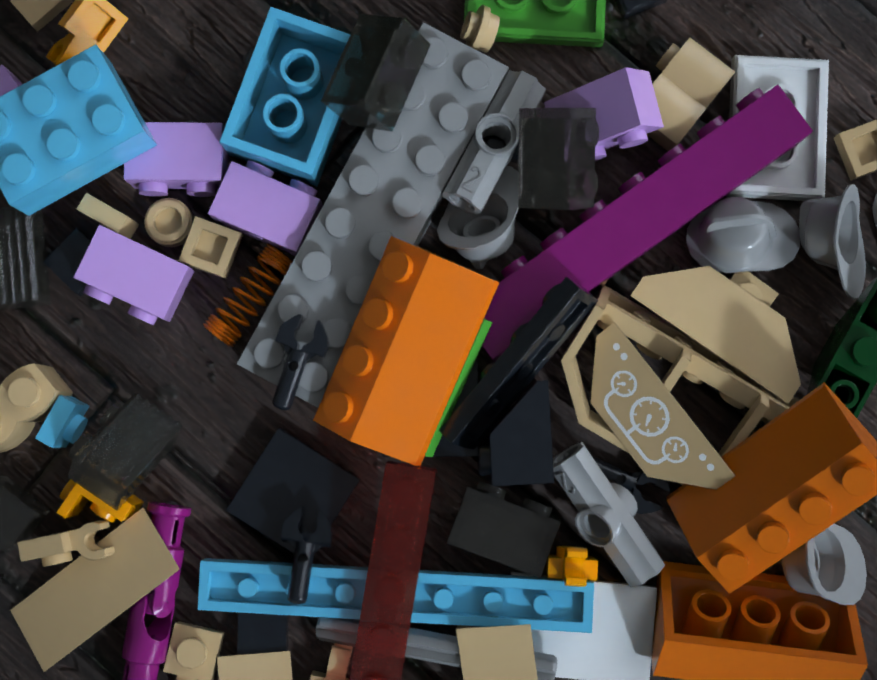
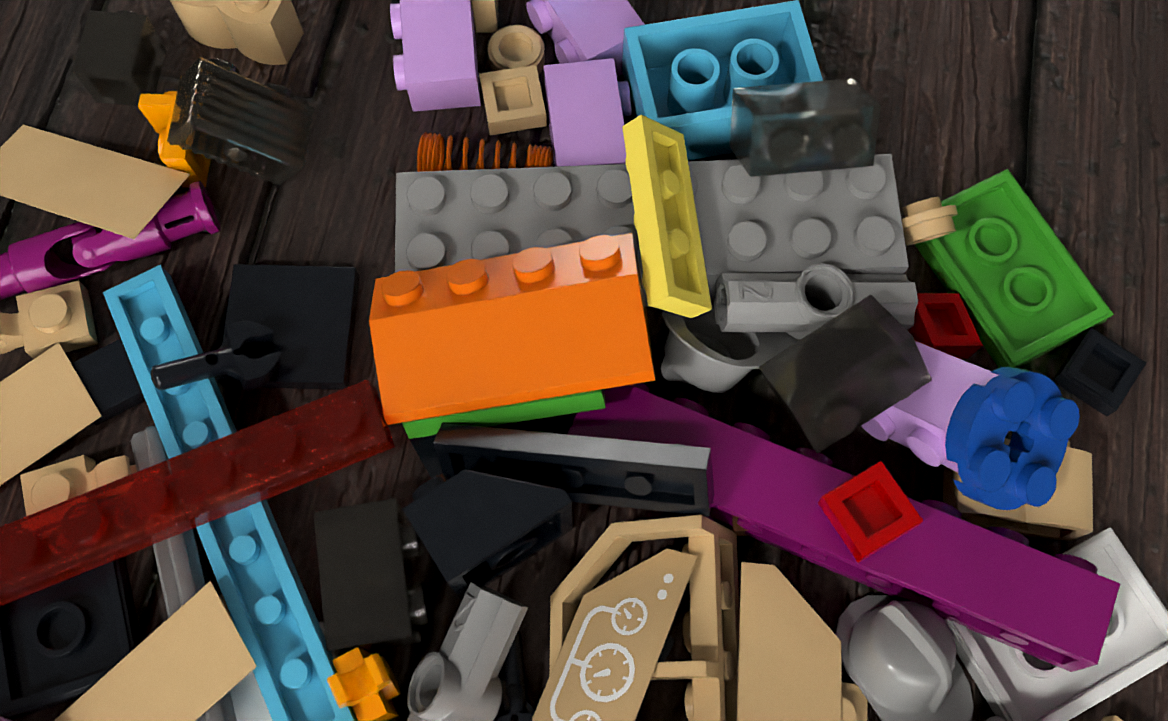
camera: 60 degrees right, 15 degrees down
tan plate [17,520,115,567] -> none
medium azure plate [35,395,89,448] -> none
black bar [272,314,330,410] -> none
none -> light yellow plate [622,115,712,318]
none -> red plate [818,461,923,563]
none -> red plate [907,293,983,359]
none -> blue plate [945,367,1080,510]

